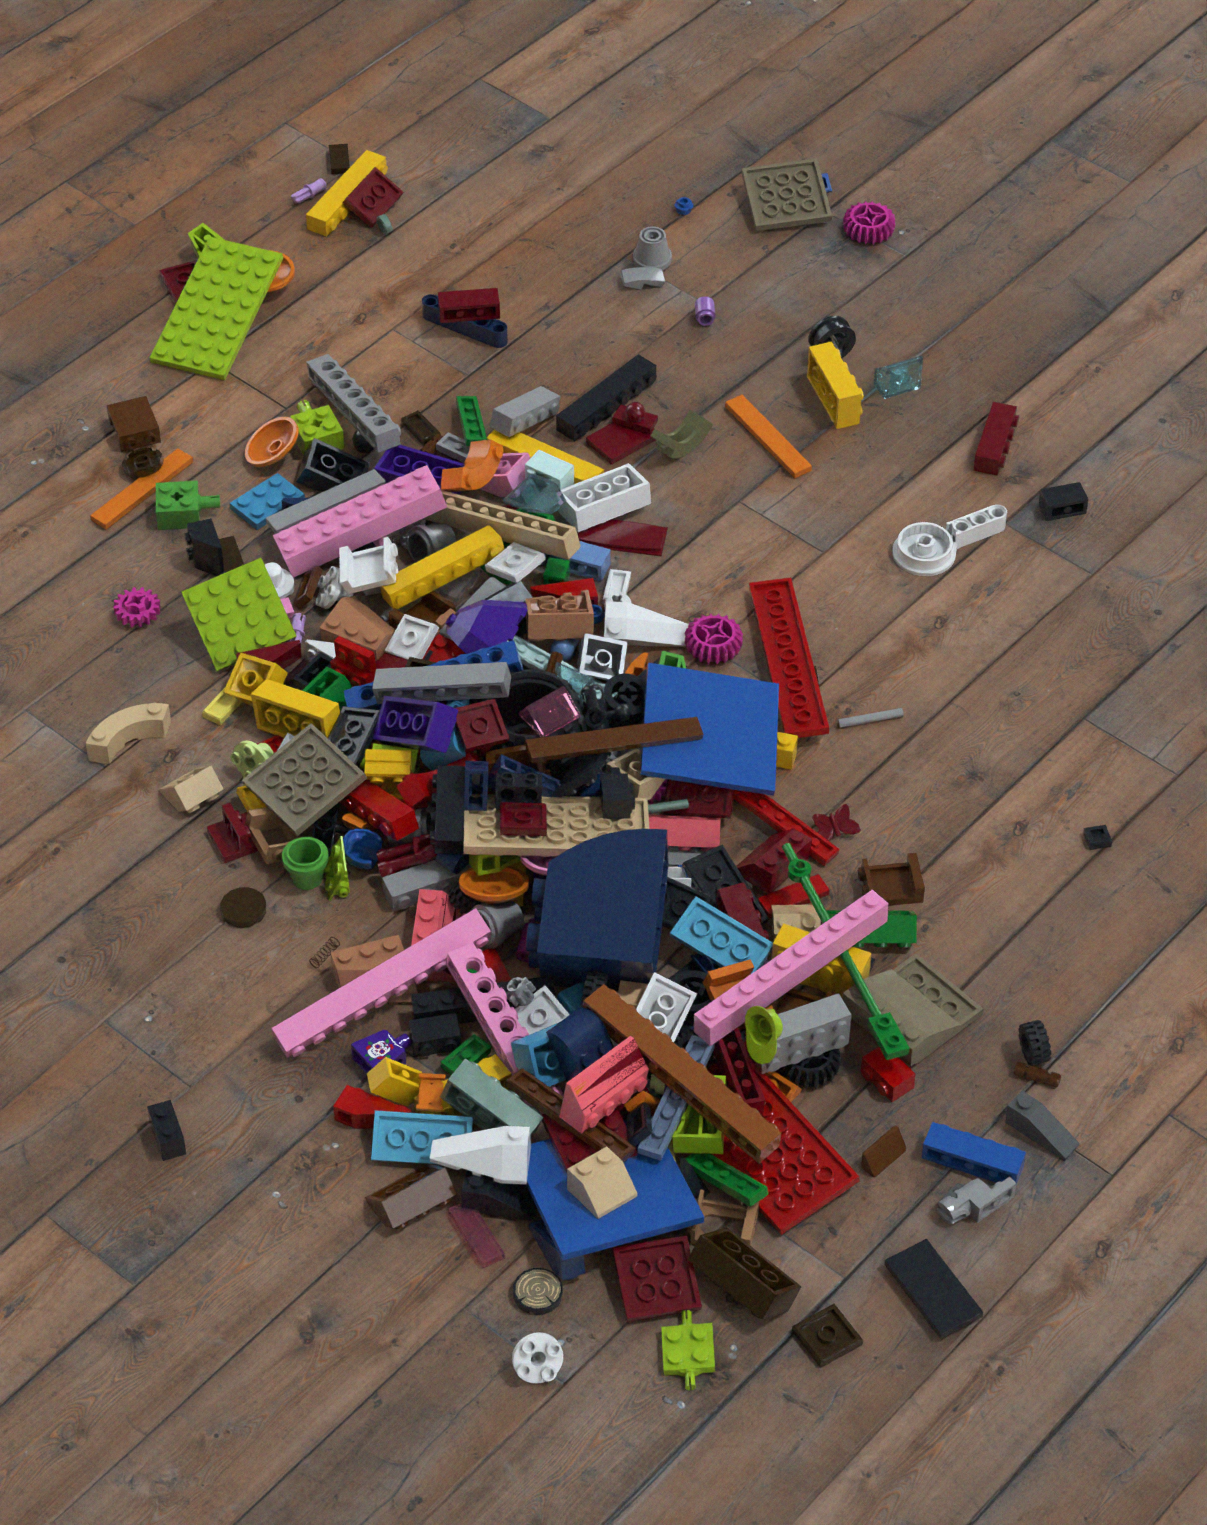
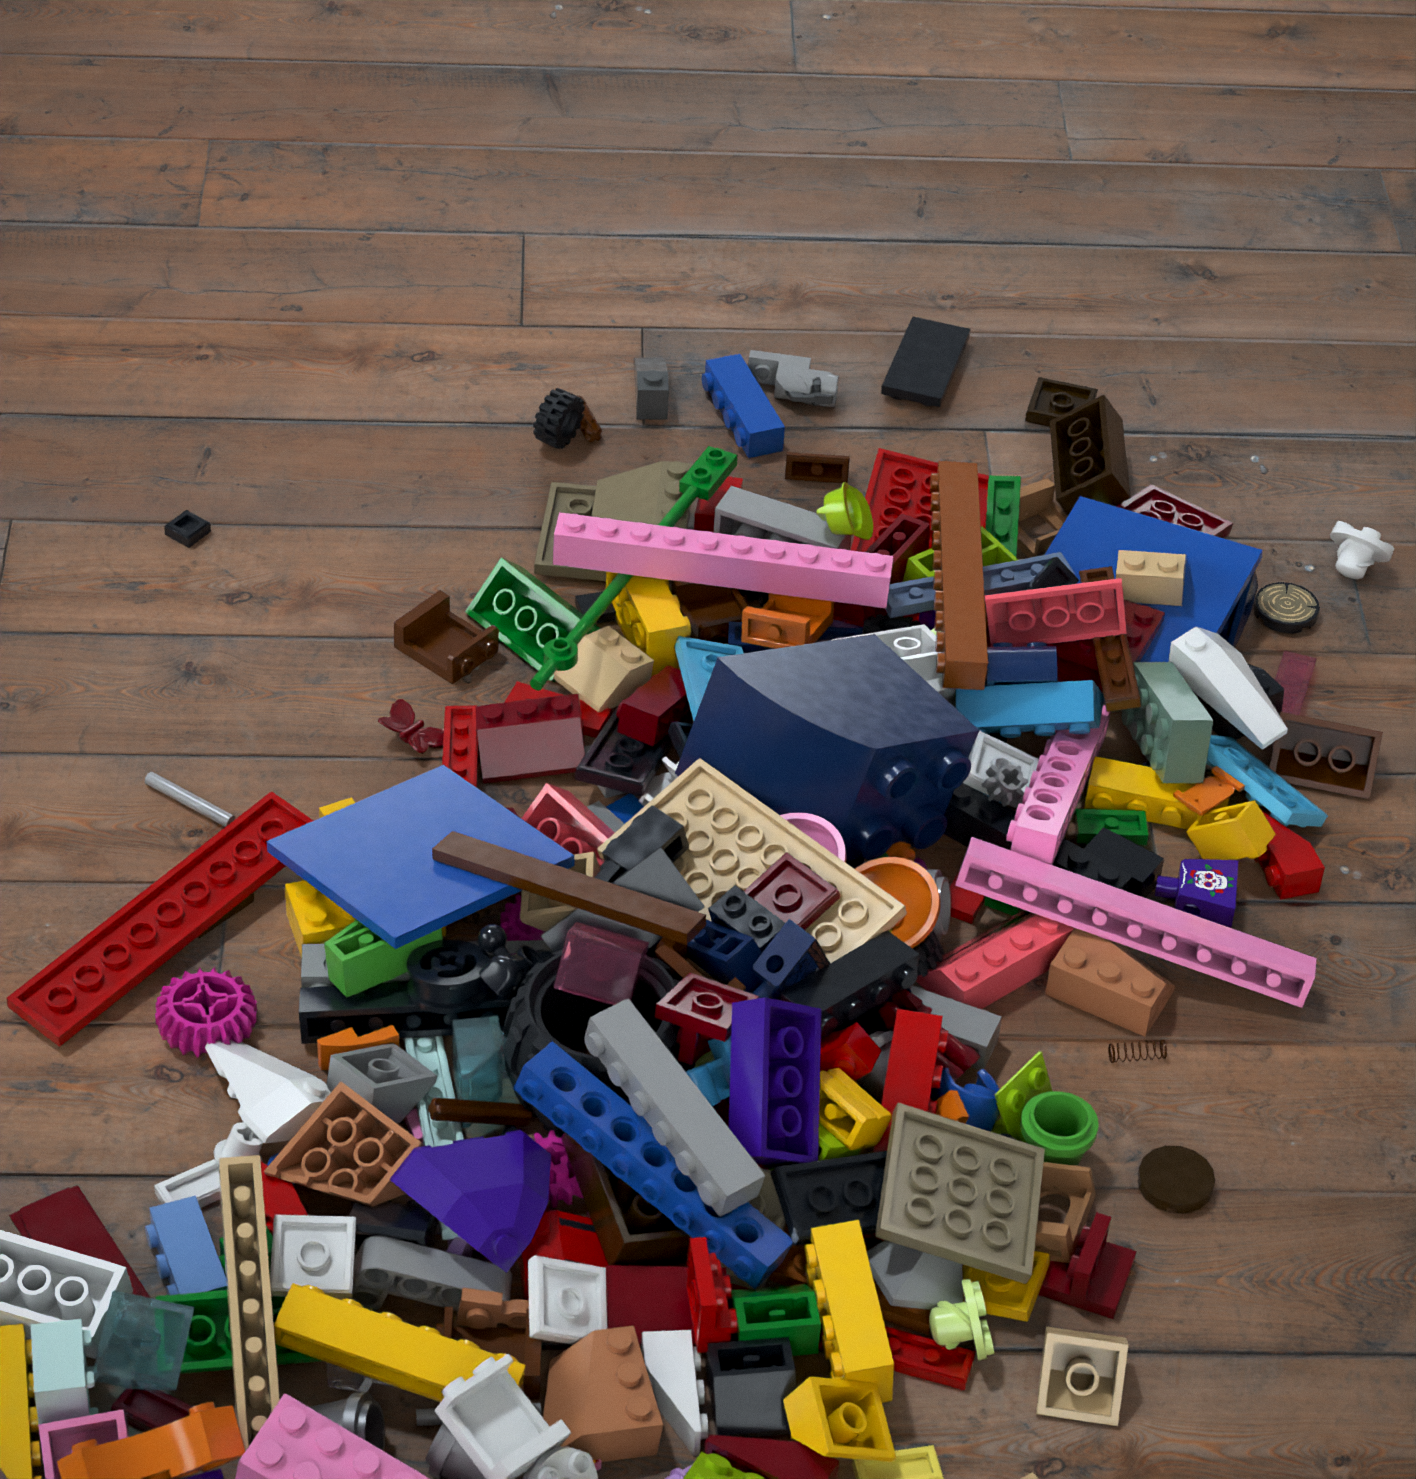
camera: 135 degrees left, 5 degrees down
lime plate [661,1310,716,1391] -> none

